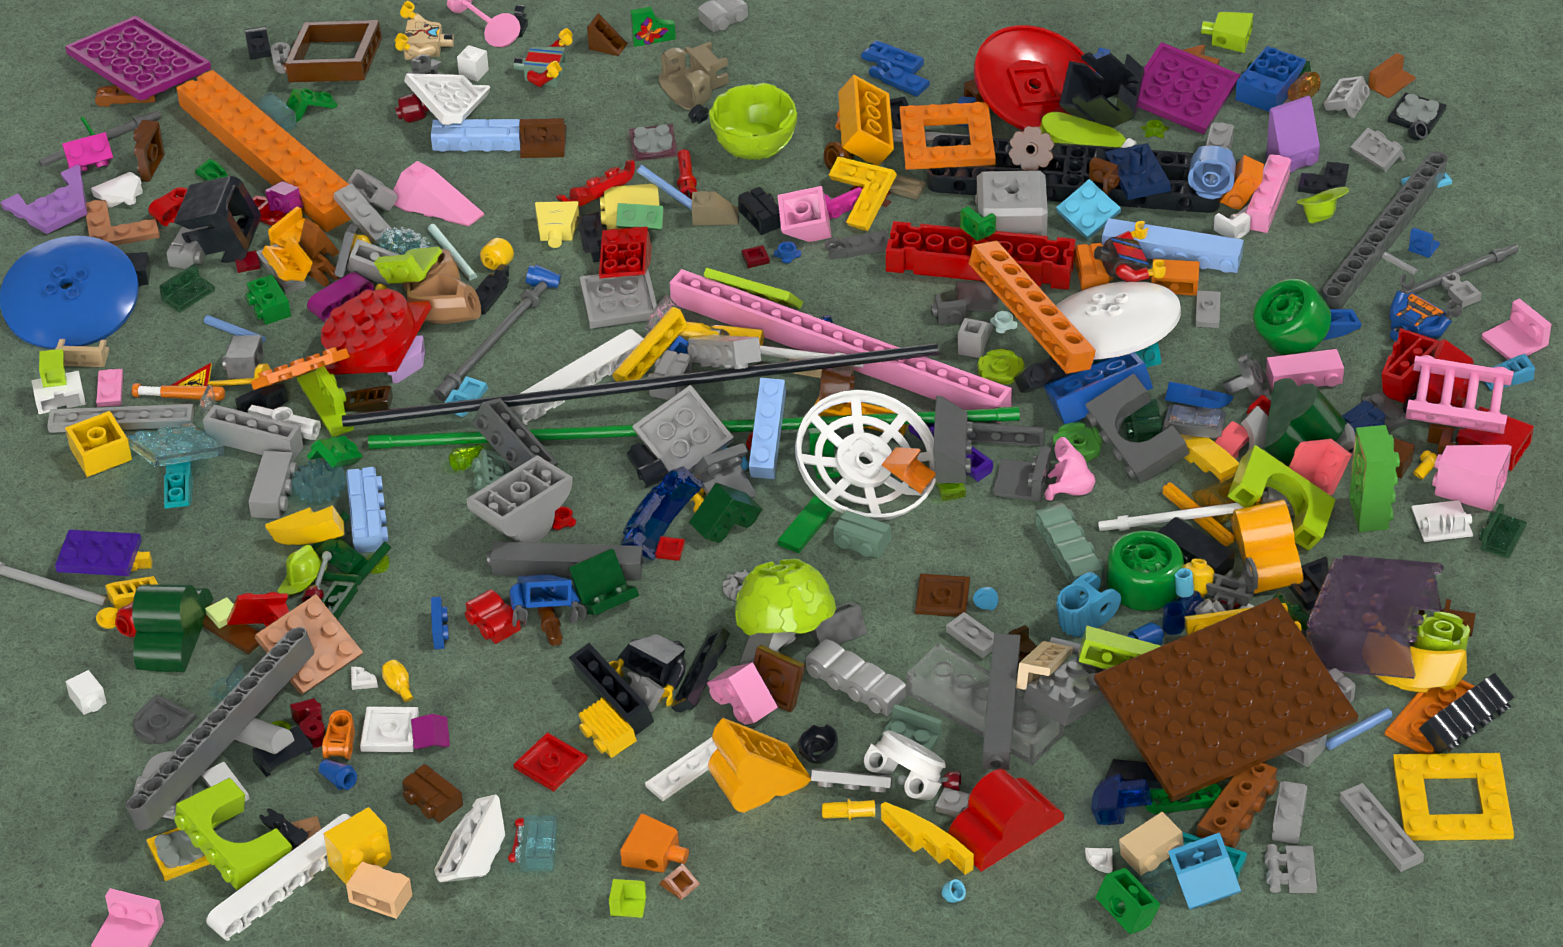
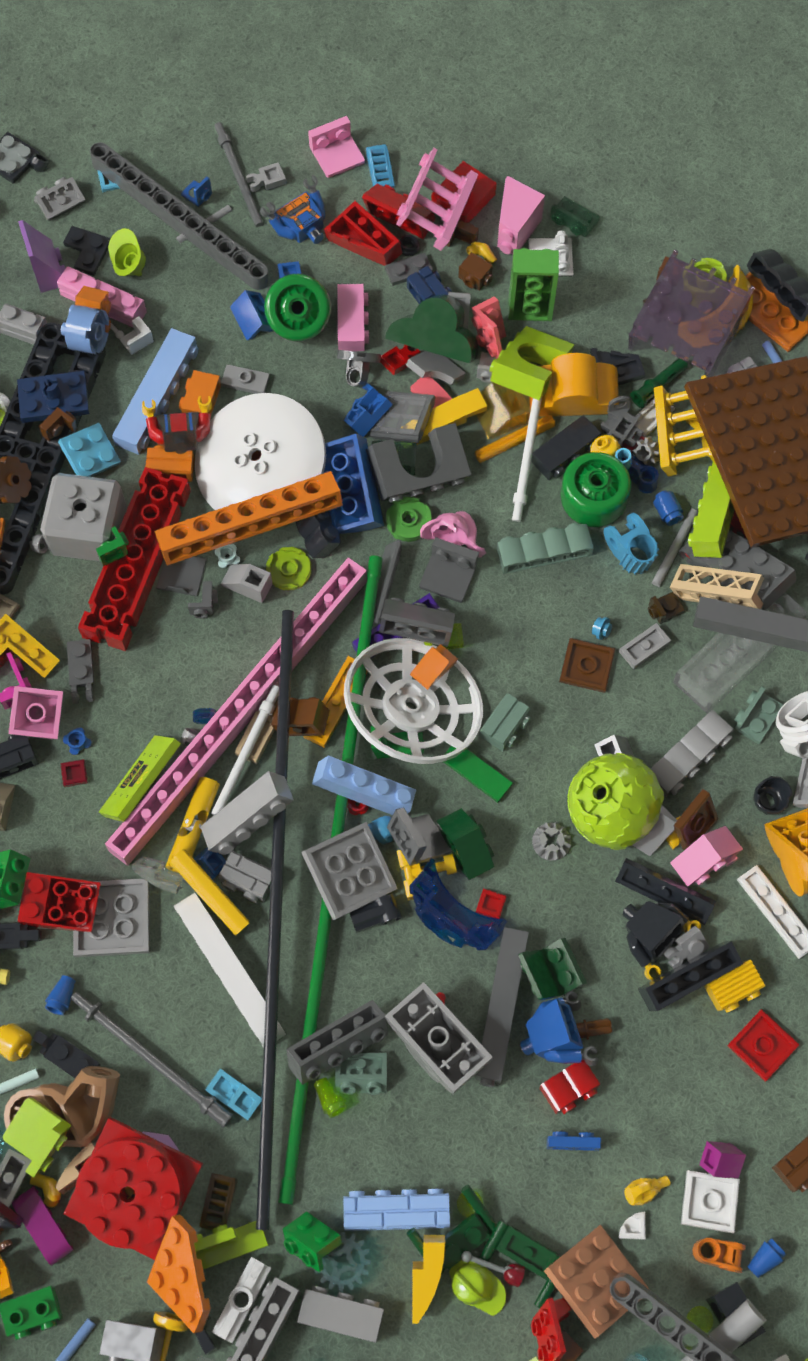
camera: 85 degrees left, 25 degrees up
dark red leg [290,698,326,748] -> none

